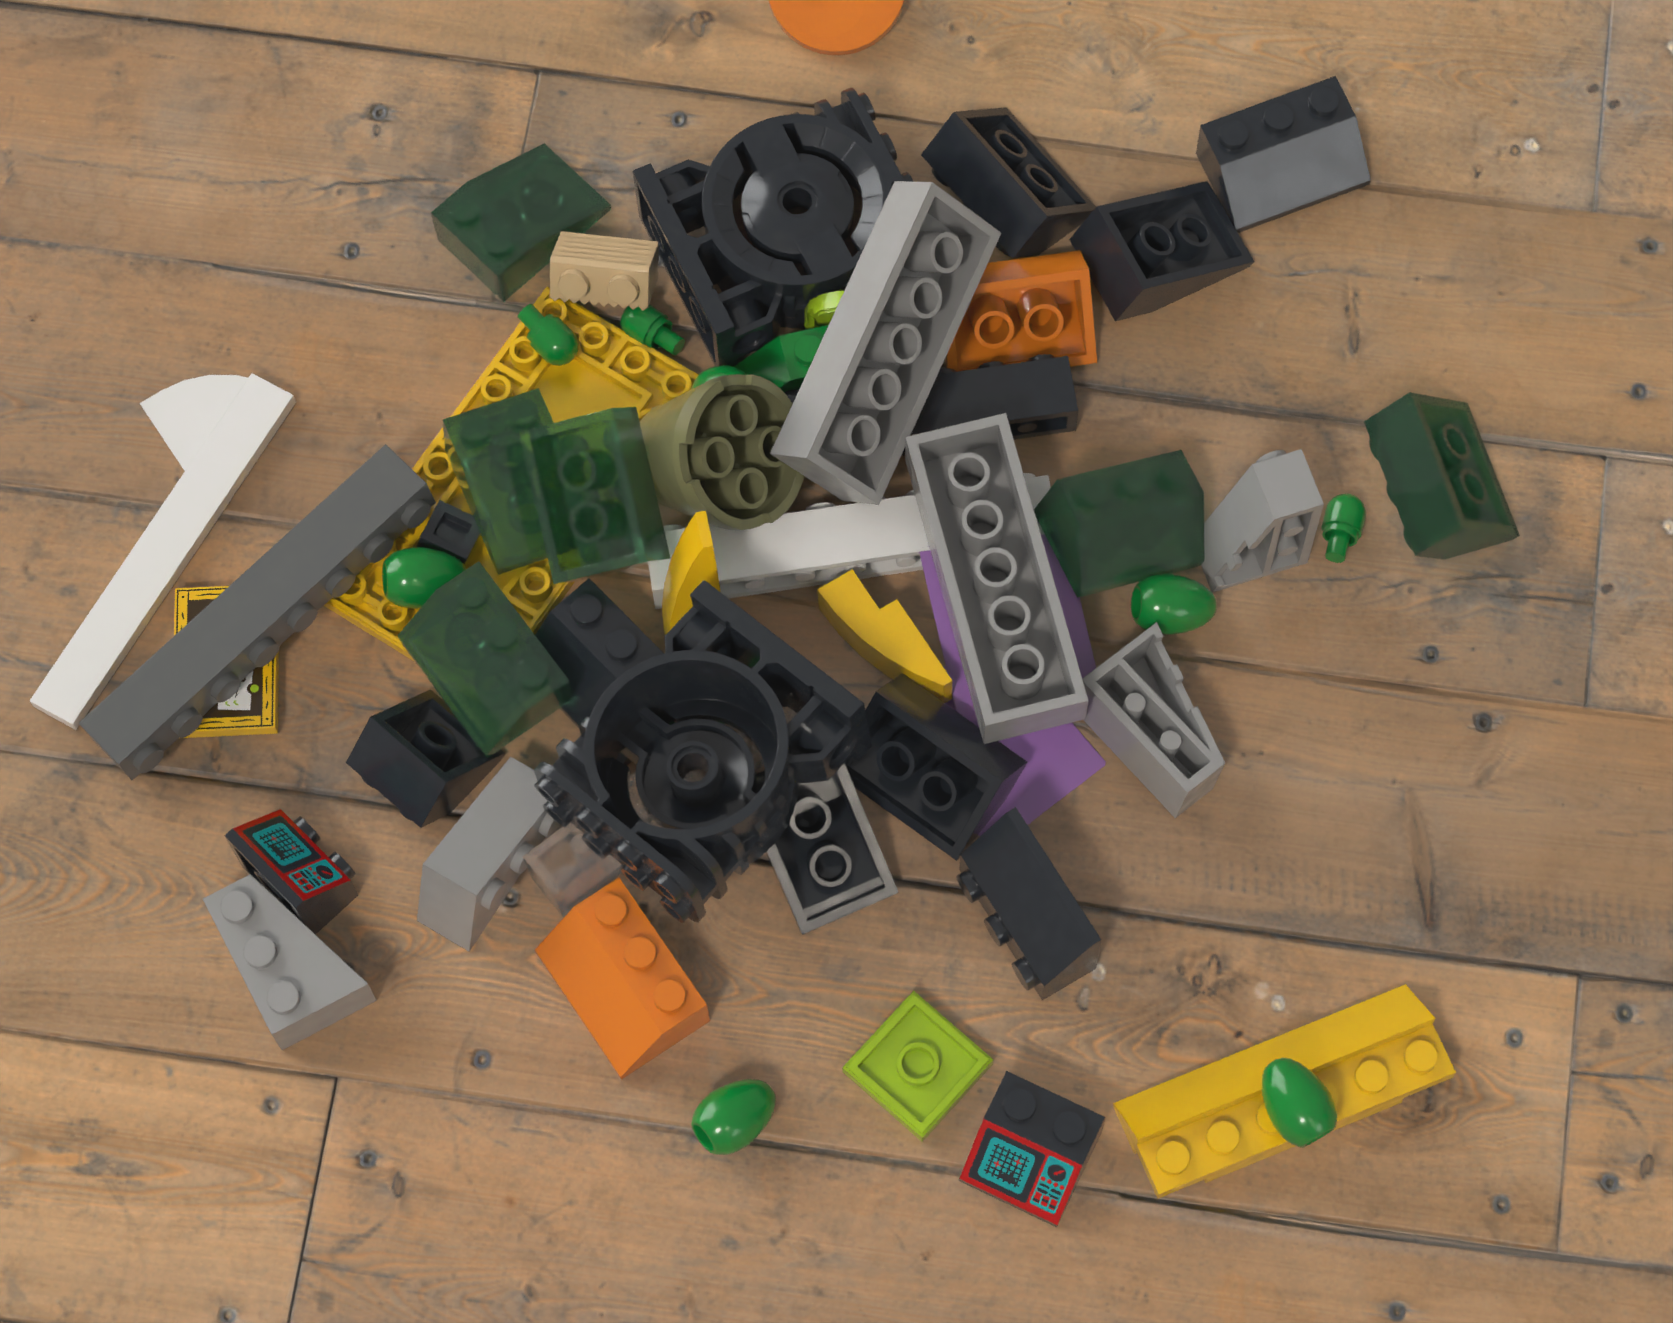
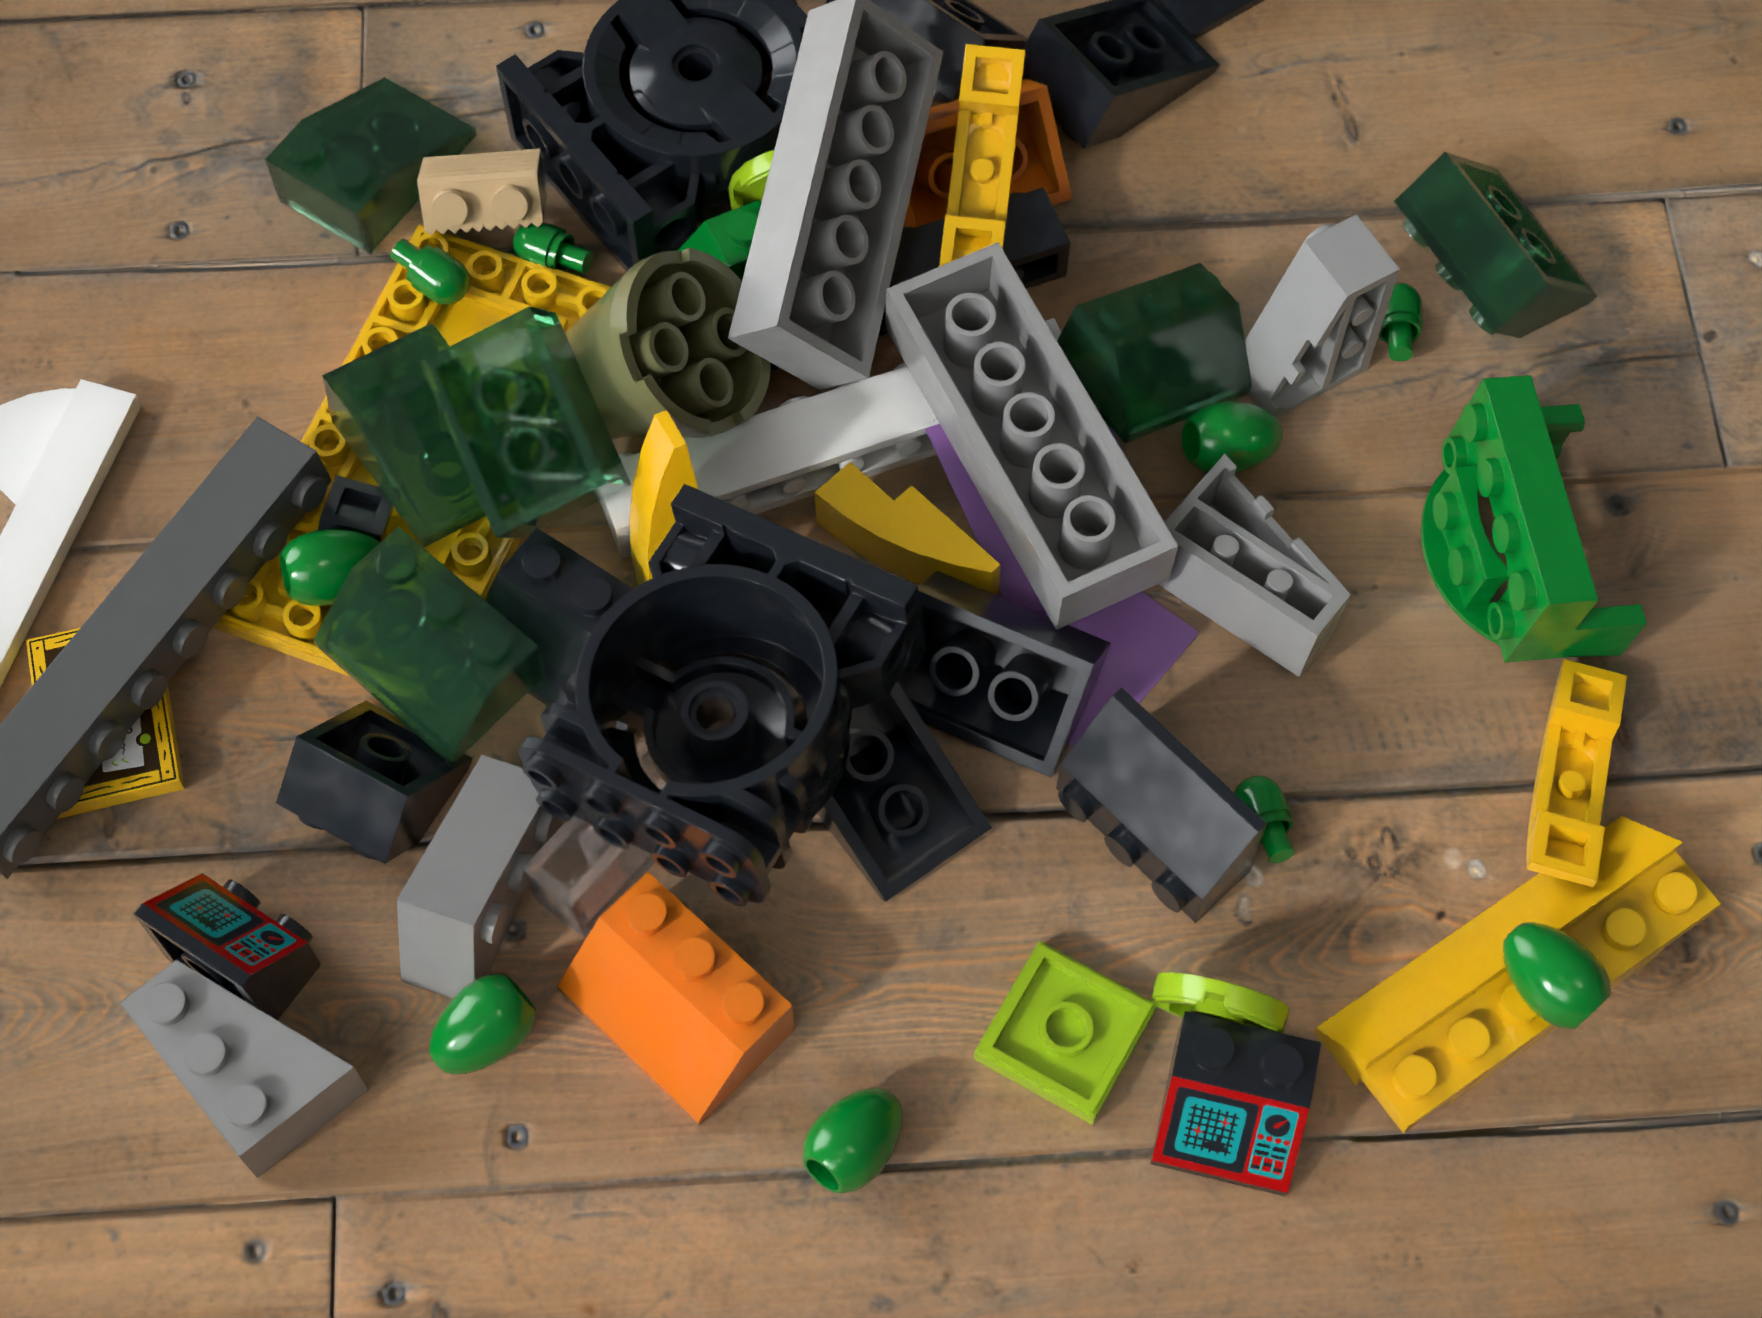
camera: 15 degrees left, 5 degrees down
none -> green animal [429,973,536,1075]
none -> yellow slope [939,44,1025,267]
none -> lime tile [1152,972,1290,1033]
none -> green cylinder [1234,775,1295,863]
none -> green piece [1420,375,1647,663]
none -> yellow slope [1526,659,1627,888]

